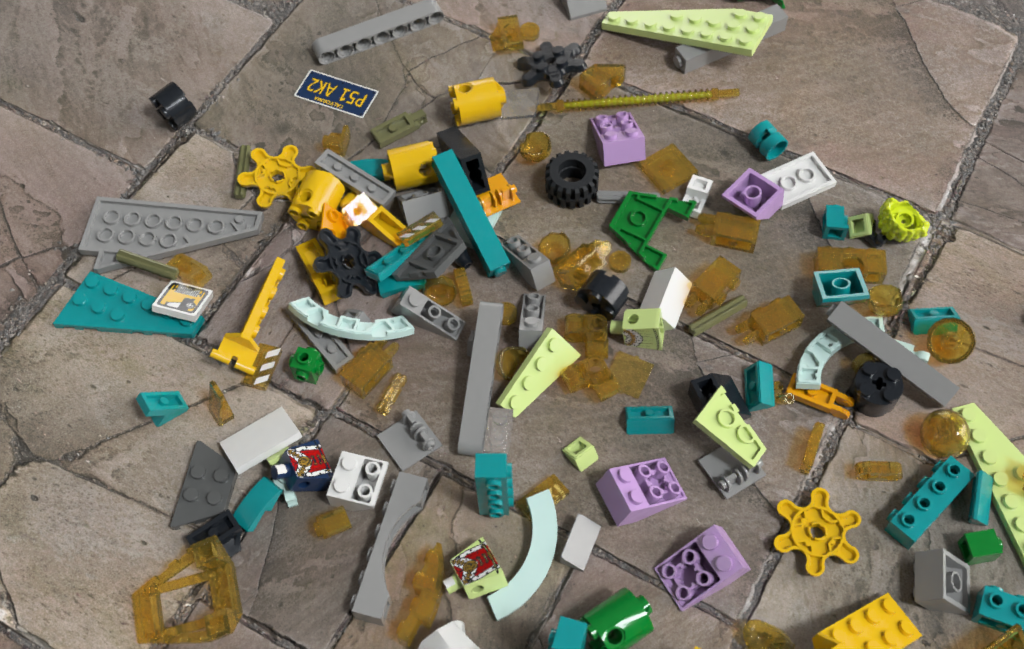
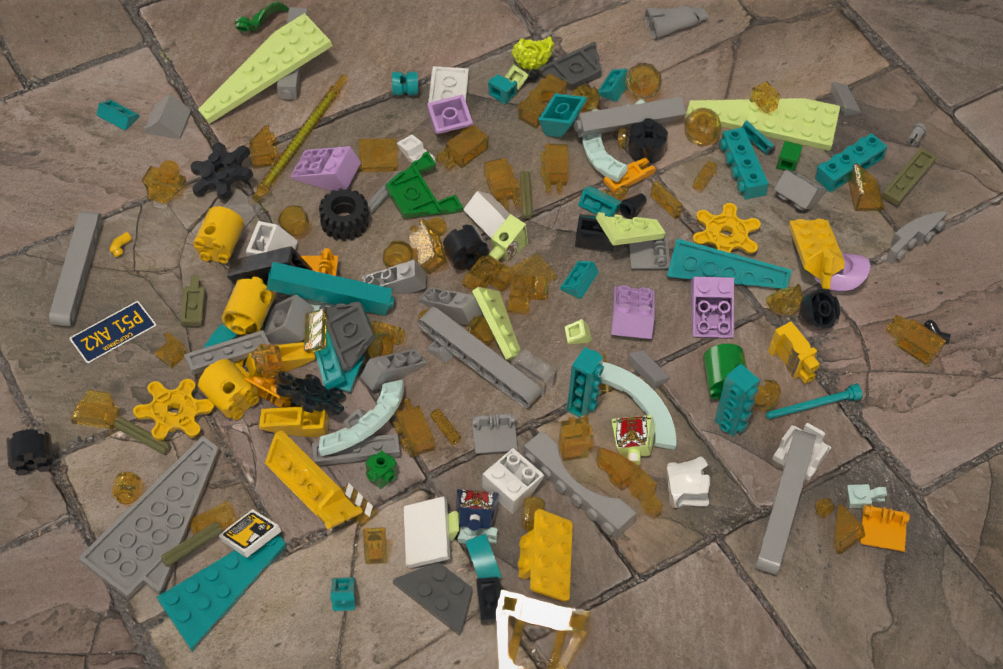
camera: 65 degrees left, 5 degrees down
none -> clear yellow slope [71,390,119,430]
none -> yellow arm [109,232,132,257]
none -> clear yellow head [112,471,142,504]
none -> white slope [246,221,298,256]
none -> yellow bracket [518,509,573,602]
none -> dark grey wing [538,41,602,89]
none -> clear yellow hinge [558,415,593,461]
none -> black cone [620,193,647,217]
none -> teal wing [666,238,792,289]

